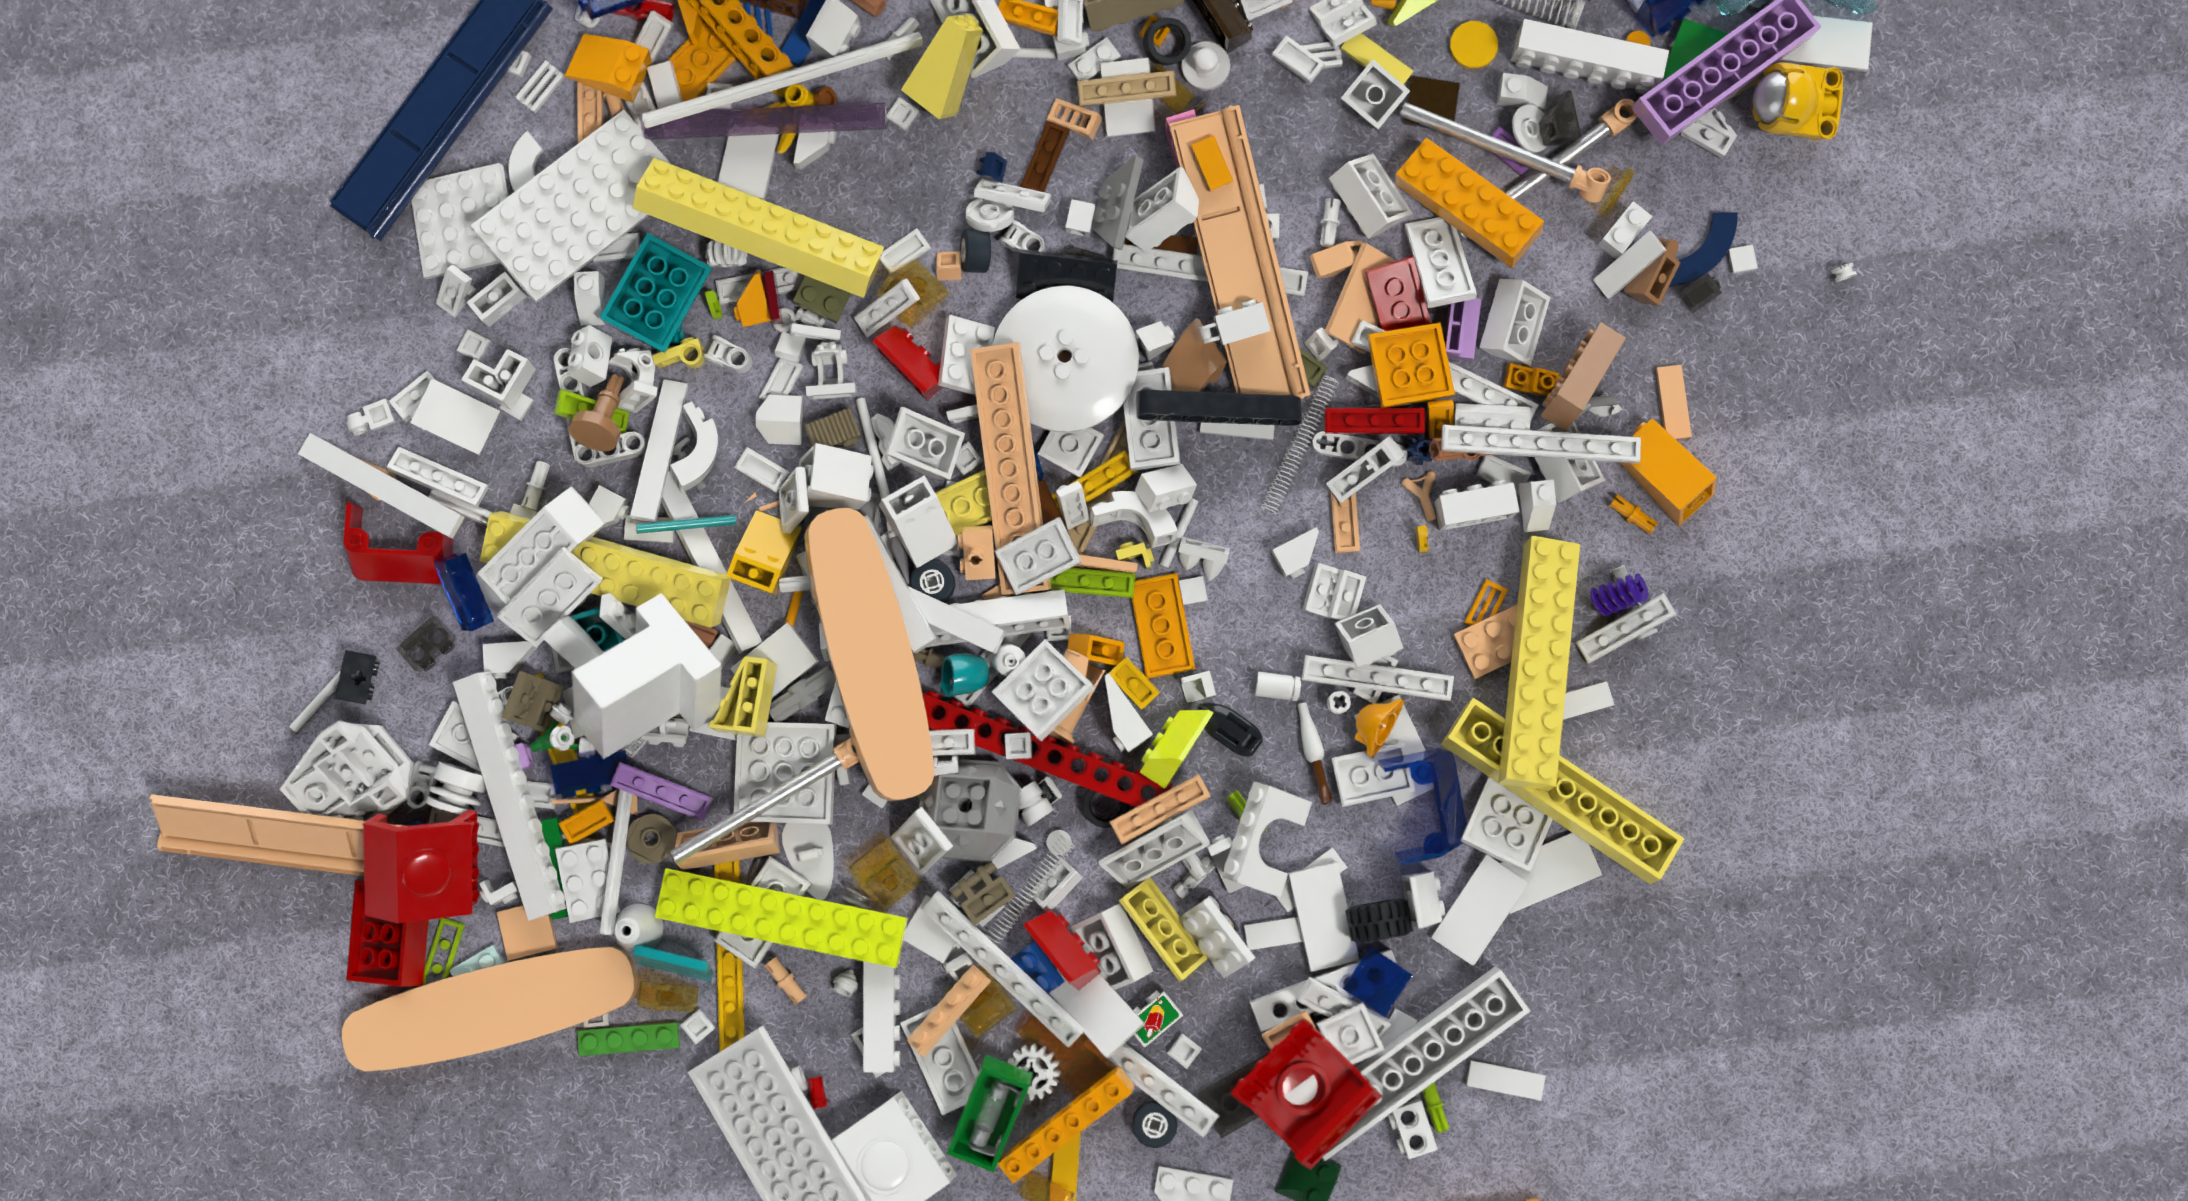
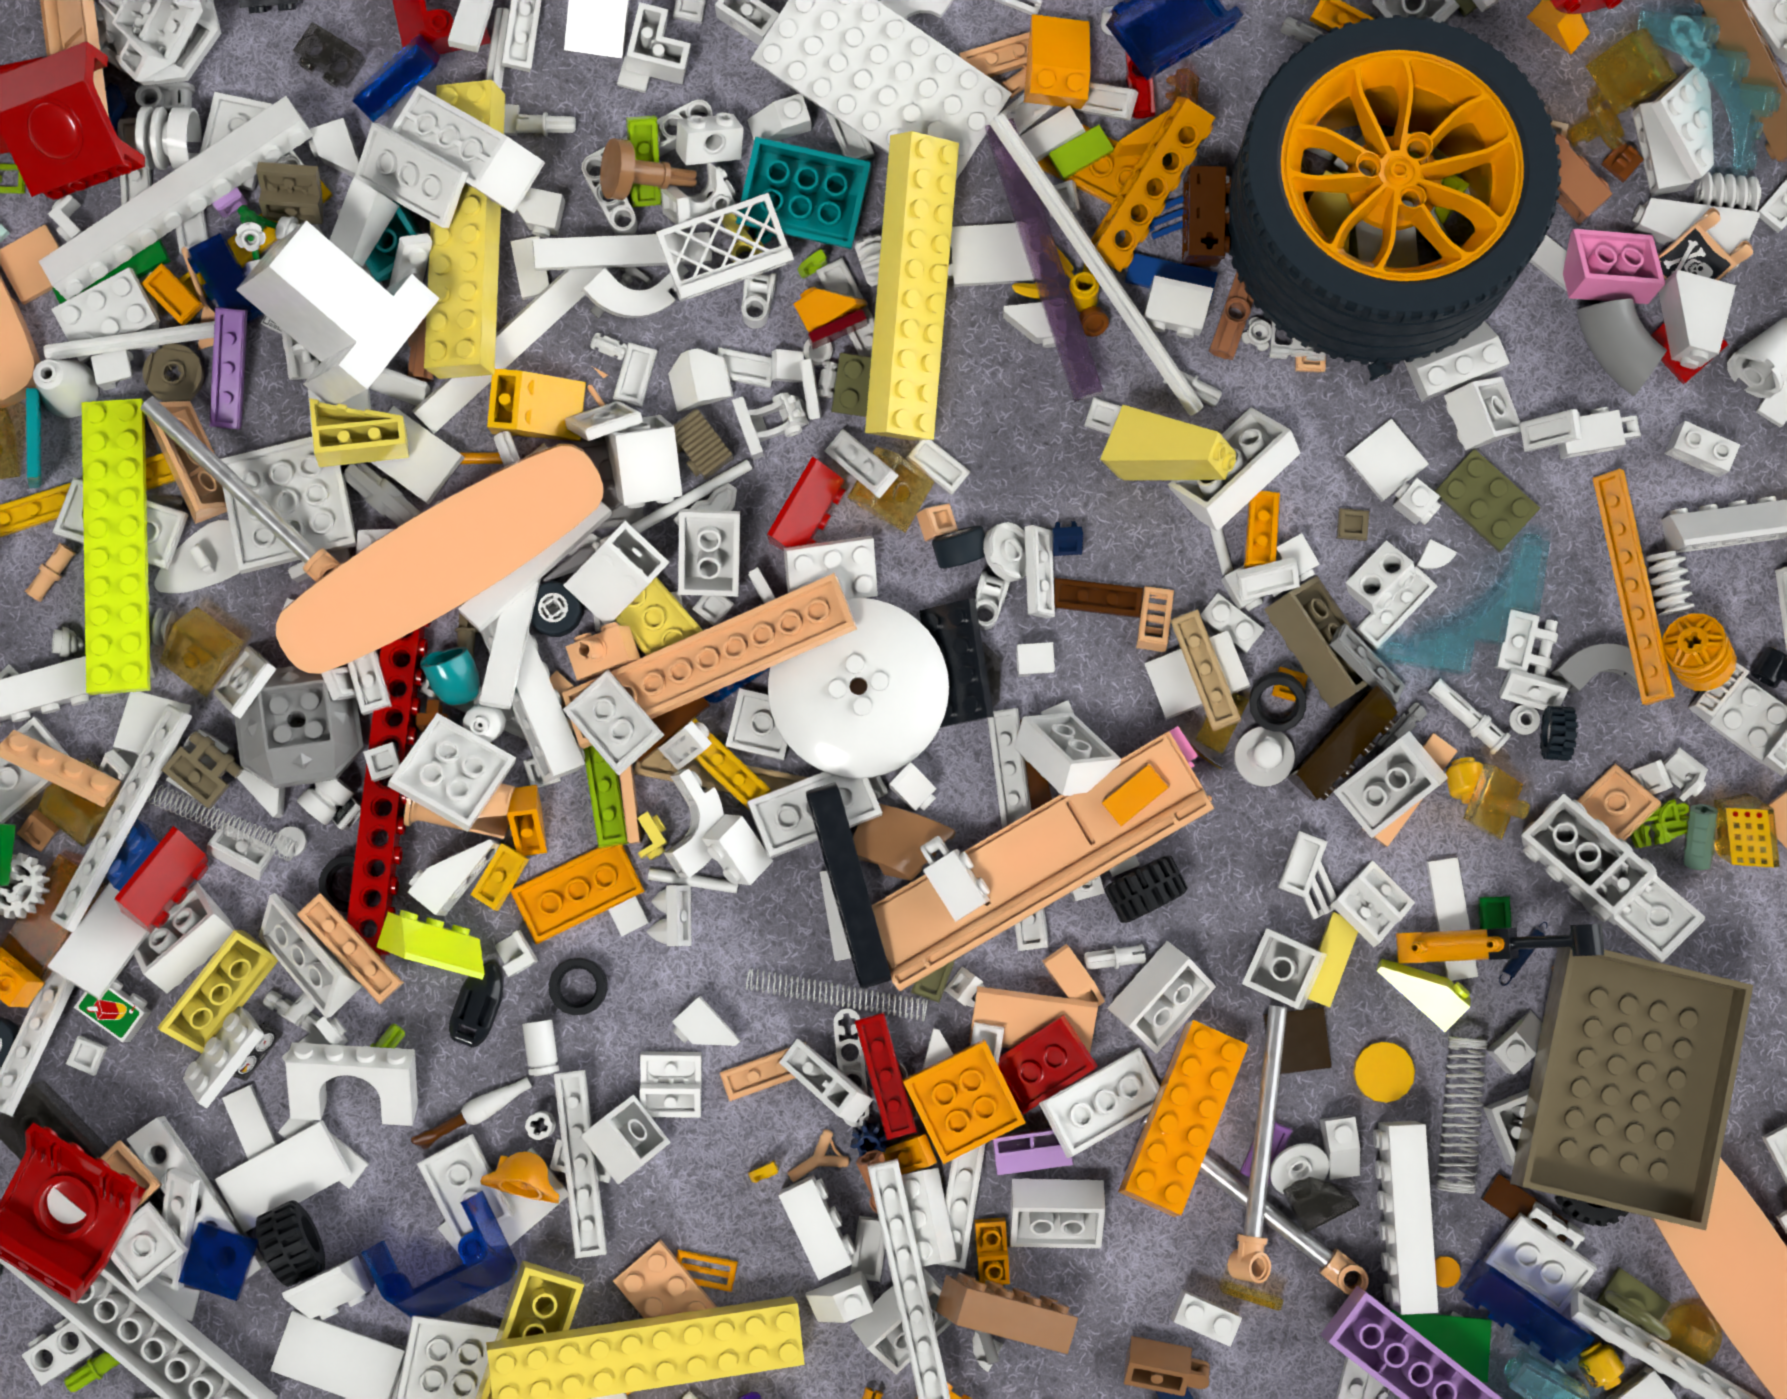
camera: 65 degrees right, 0 degrees up
teal bar [636,515,736,534] -> none
light grey wing [1092,156,1144,250] -> none
white tile [1593,231,1666,299] -> none
none -> medium nougat plate [16,809,60,852]
none -> white panel [90,350,134,390]
none -> dark orange tile [416,700,450,733]
none -> black tyre [548,958,608,1016]
none -> white piece [591,333,627,360]
none -> white fence [656,193,794,302]
none -> lime tile [1048,125,1114,181]
none -> black tyre [1104,856,1188,923]

